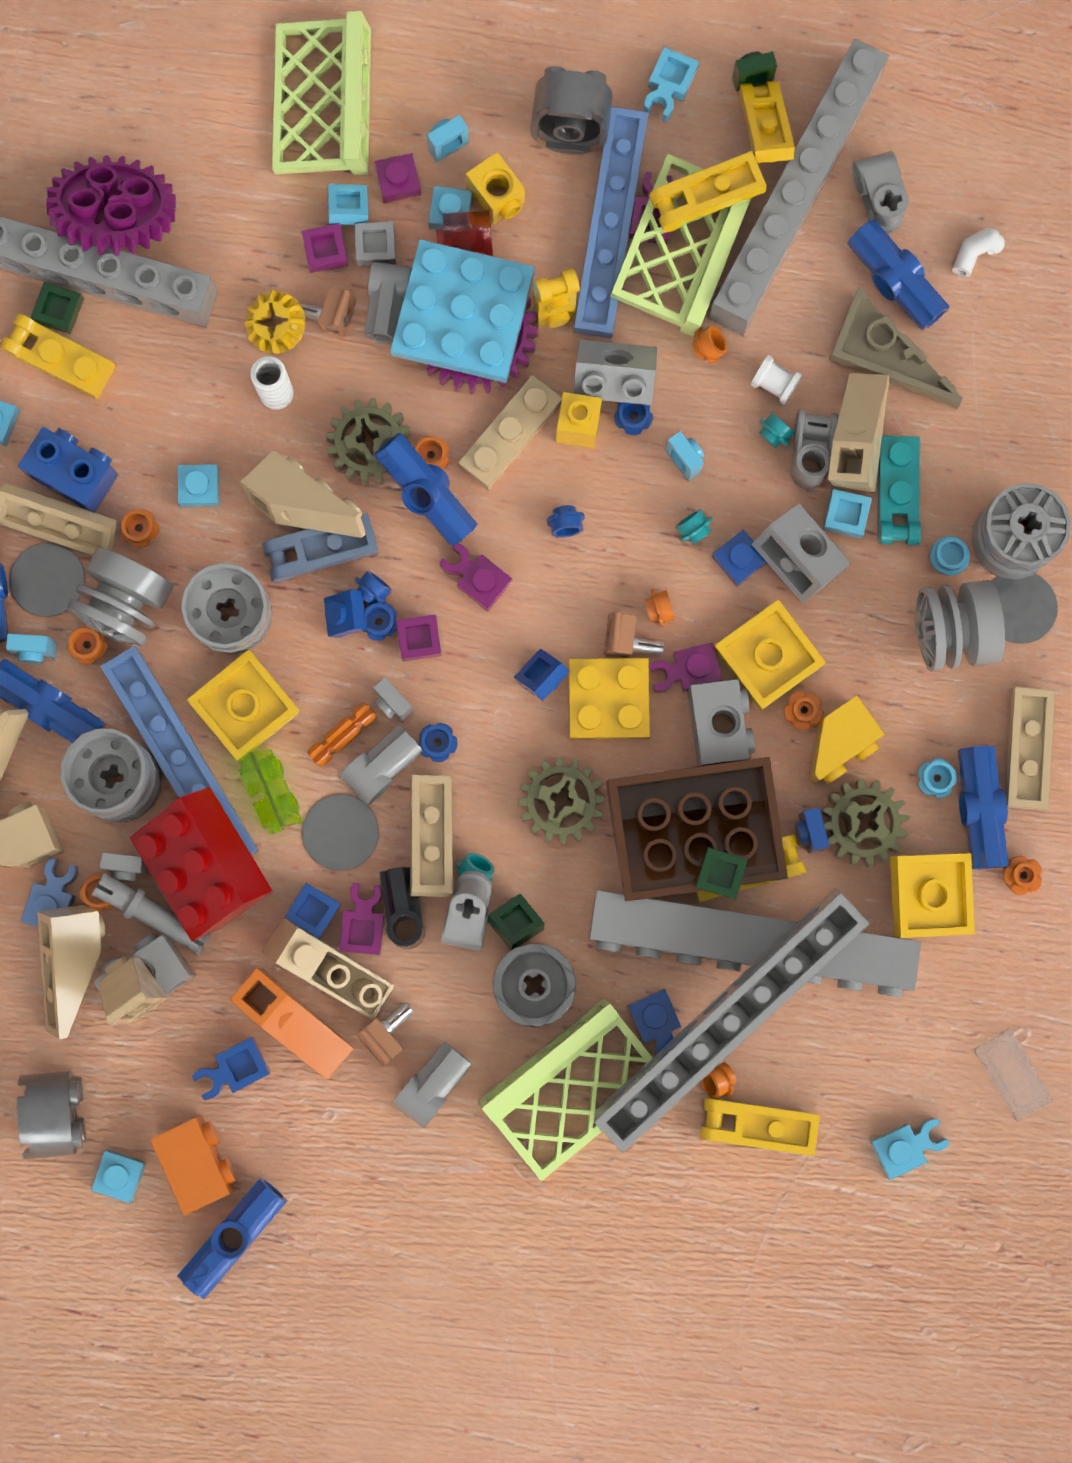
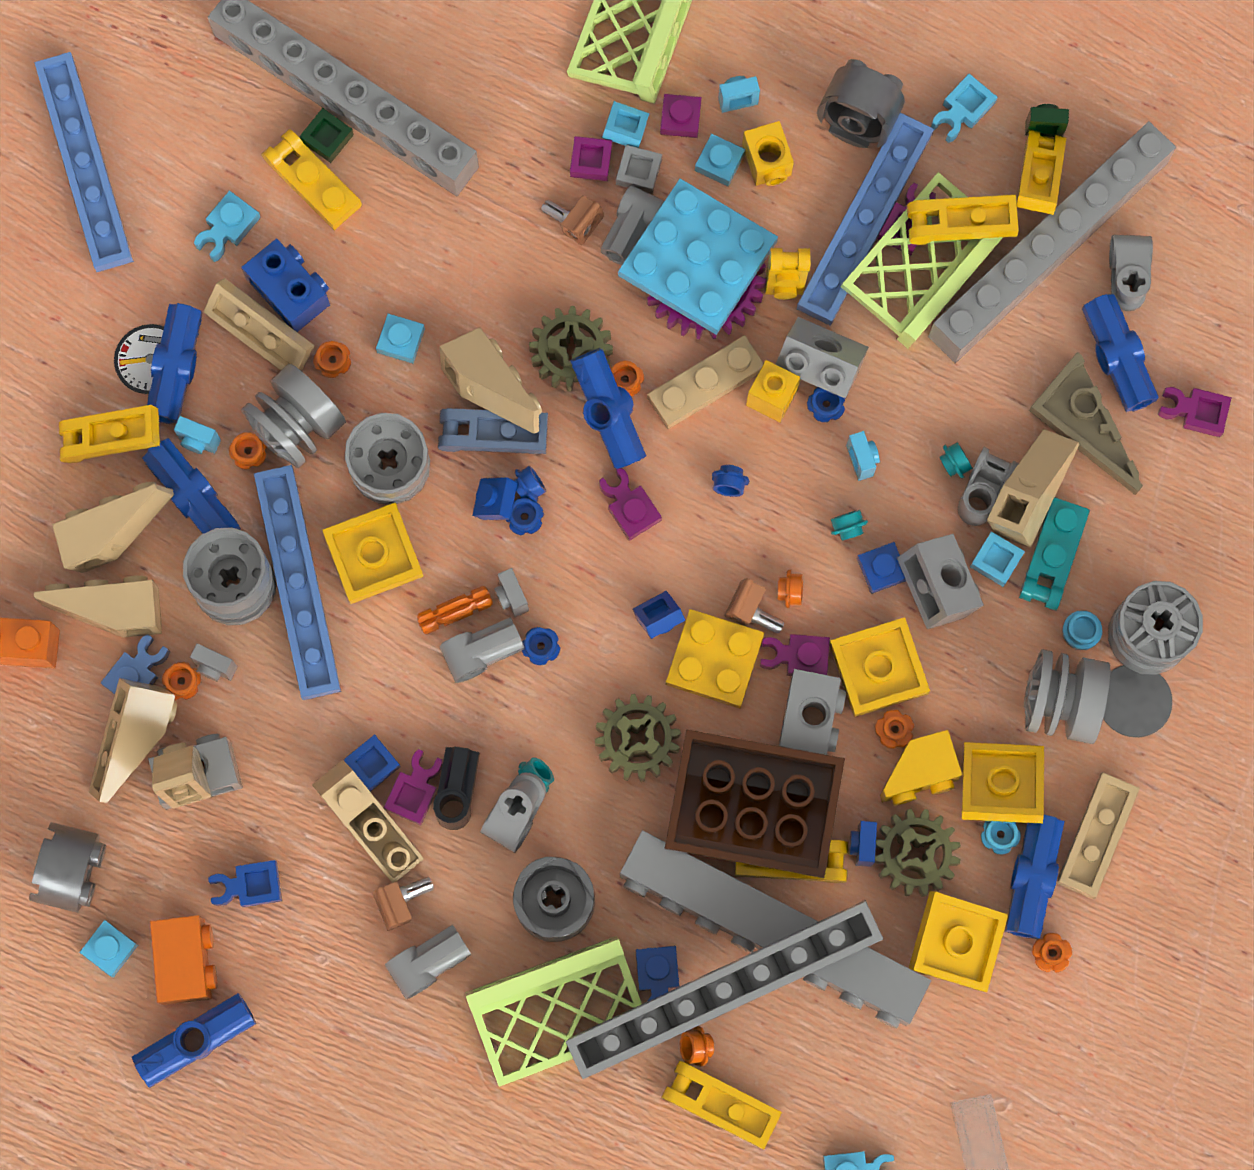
camera: 20 degrees right, 5 degrees down
flat silver sticker [10,543,85,616] -> none
magenta gear [46,155,176,256] -> none
light grey pin [91,872,211,955] -> none
red brick [129,787,273,942] -> none
orange slope [229,968,354,1080] -> none
clear neon green hinge [238,750,303,835] -> none
yellow gear [243,290,305,354] -> none
white piece [250,356,294,410] -> none
flat silver sticker [303,795,379,870] -> none
magenta plate [396,614,442,662] -> none
tan plate [410,775,453,897] -> none
clear red brick [436,210,493,257] -> none
dark green plate [487,893,545,950] -> none
orange plate [692,325,728,364] -> none
dark green plate [695,847,748,899] -> none
white bush [751,355,802,405] -> none
white arm [952,228,1005,277] -> none
none -> yellow plate [962,742,1044,824]
none -> magenta plate [1158,387,1232,437]

